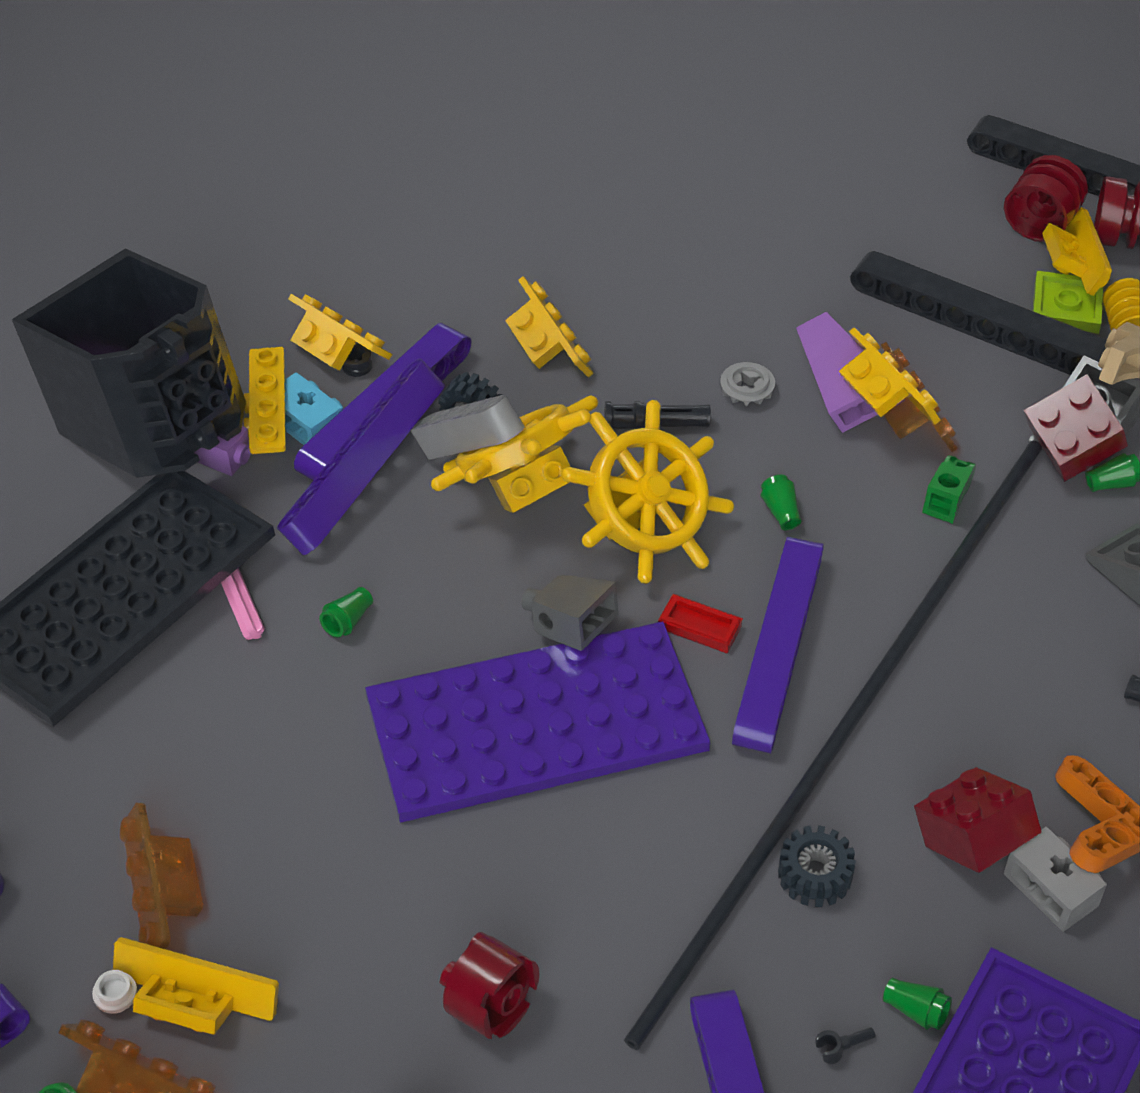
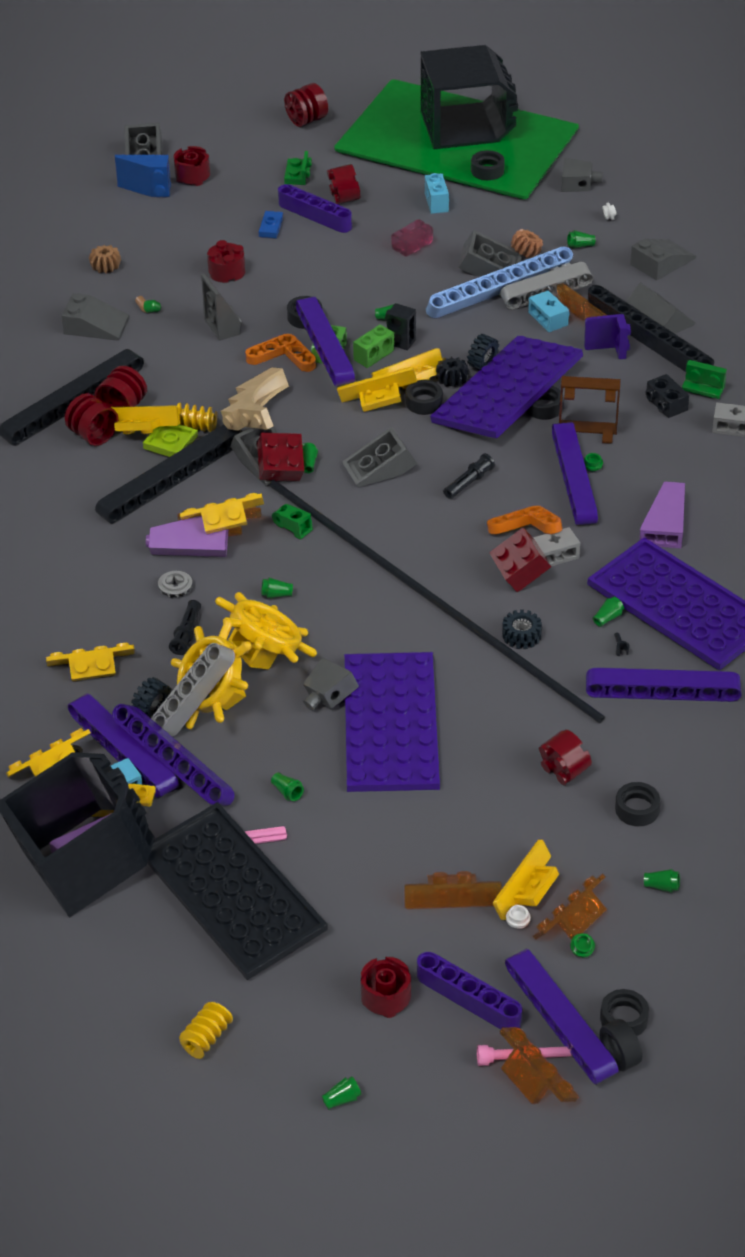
camera: 75 degrees left, 5 degrees down
red tile [658,594,743,654] -> none
dark purple beam [732,537,824,754] -> none

